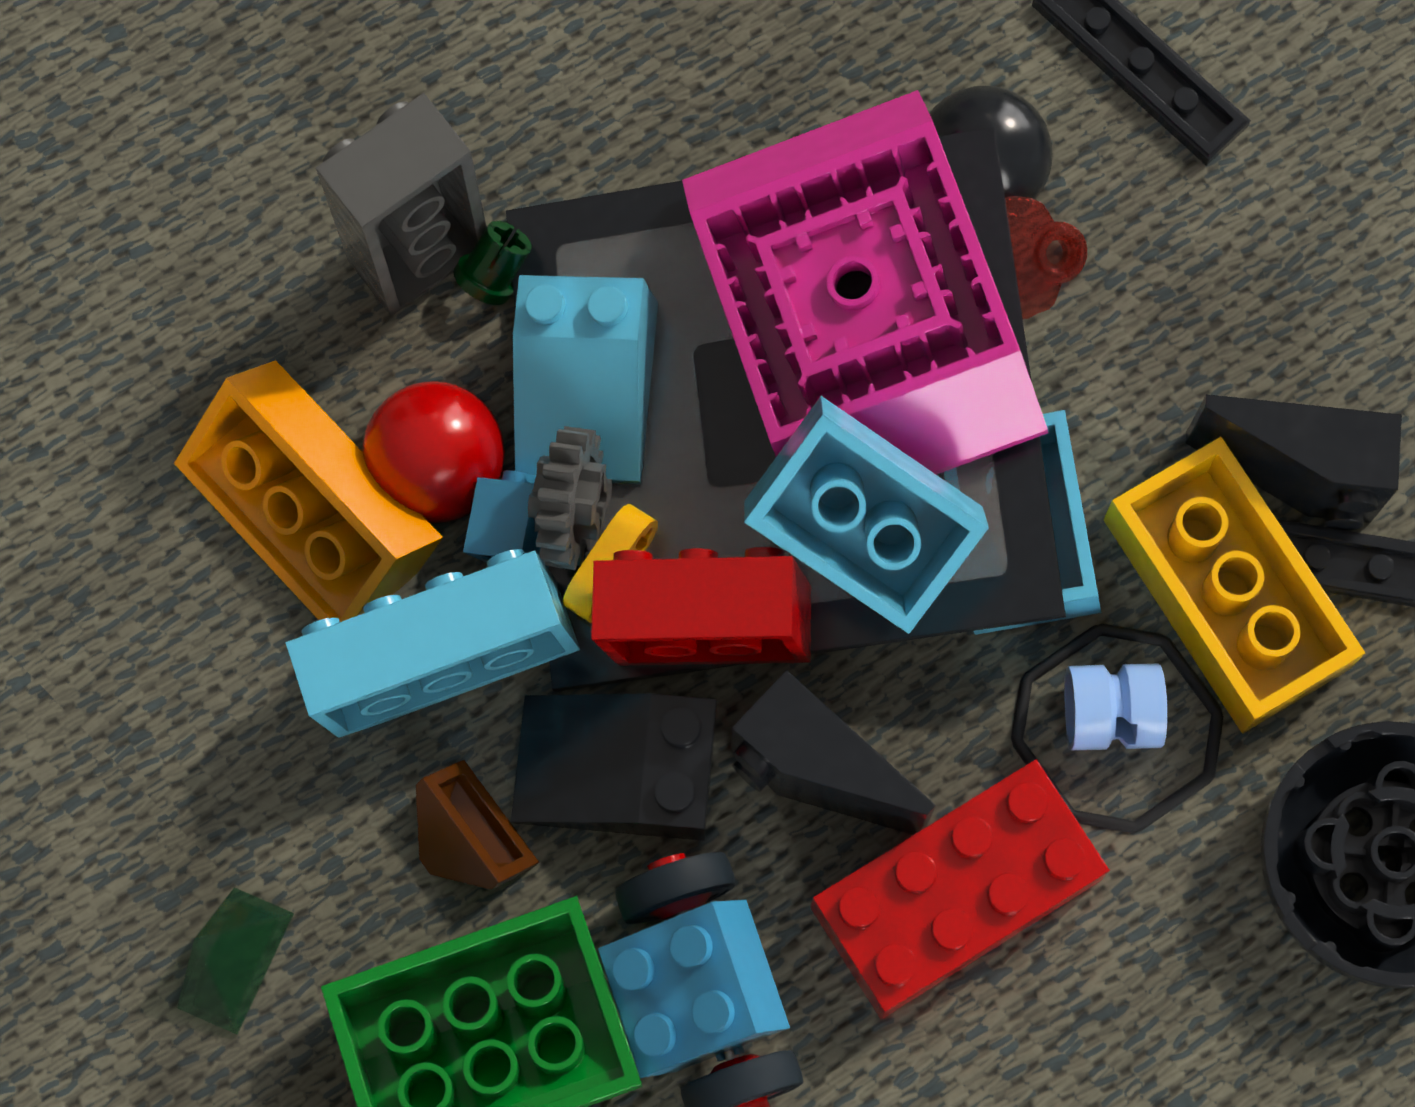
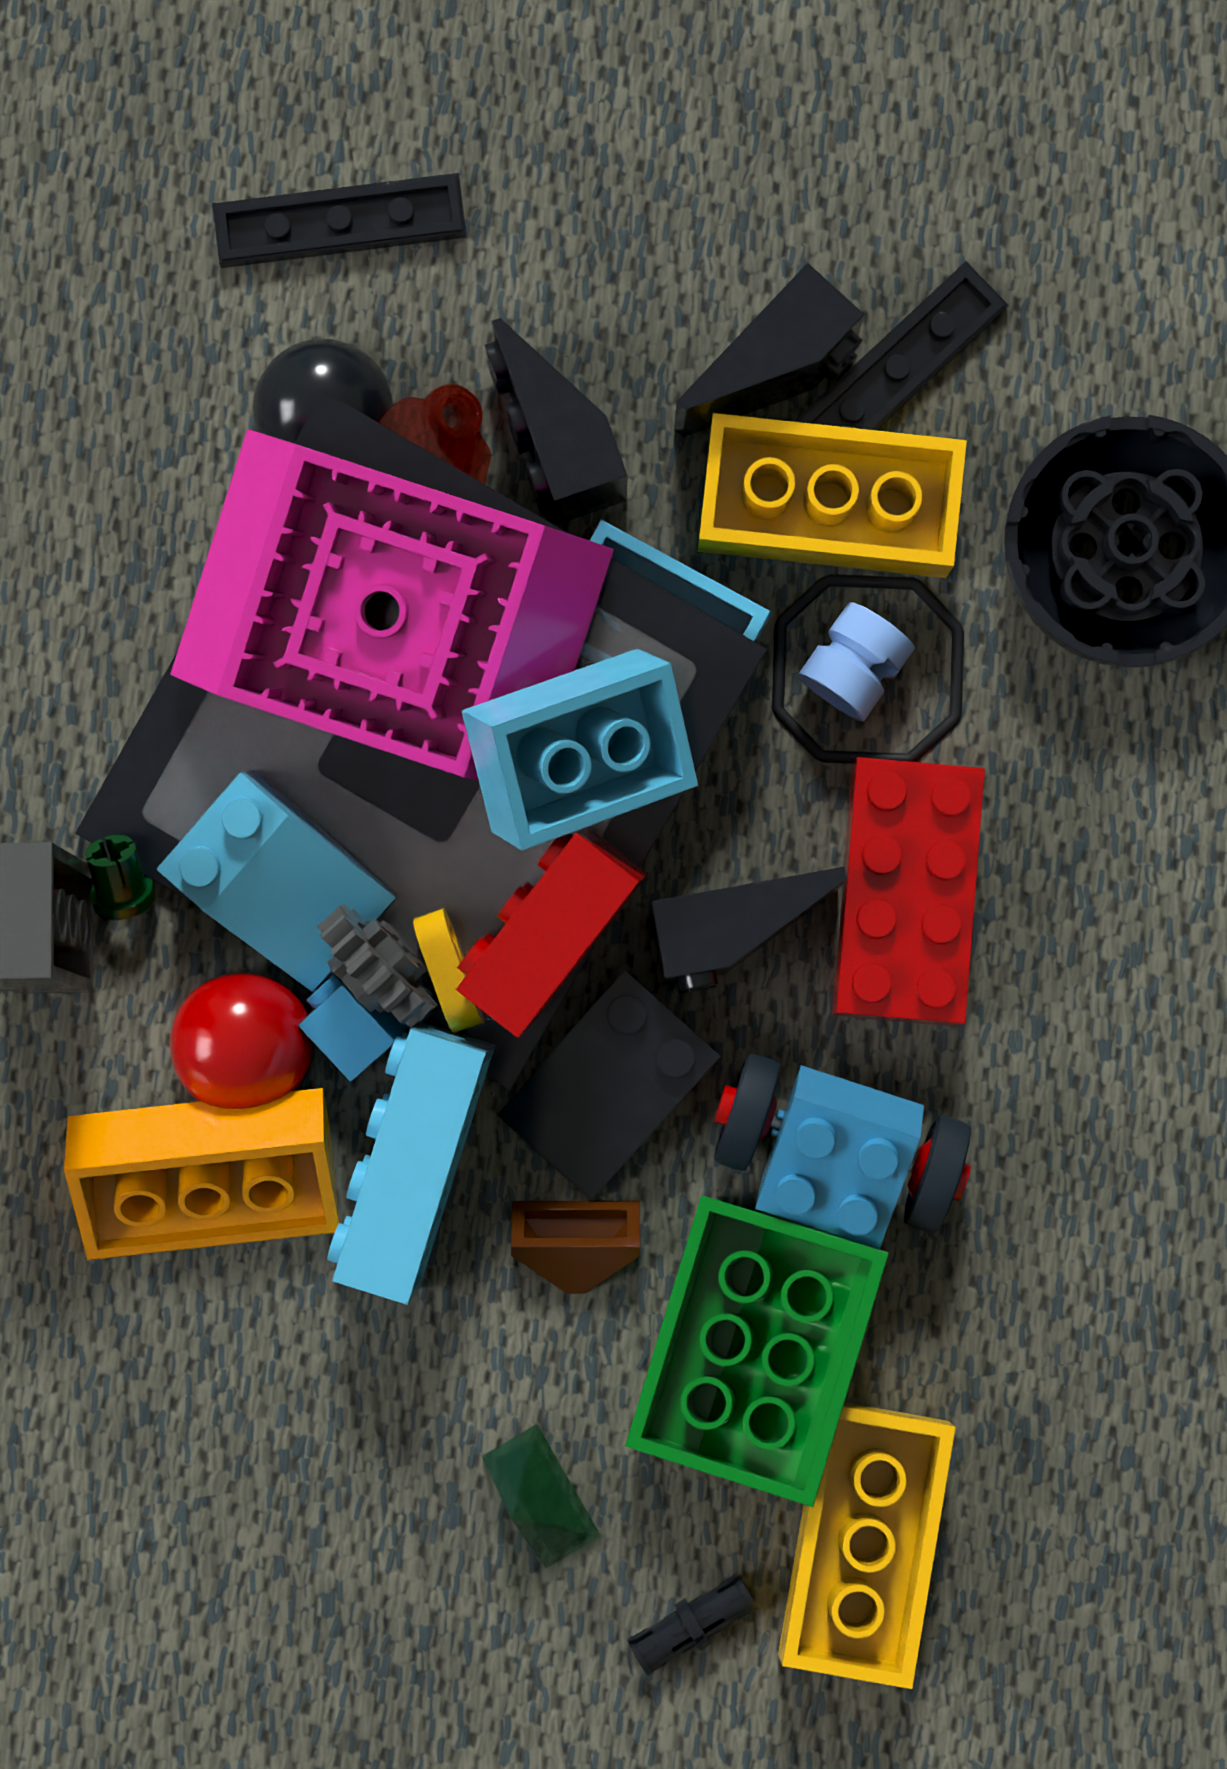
camera: 55 degrees left, 10 degrees up
none -> black slope [484,318,628,525]

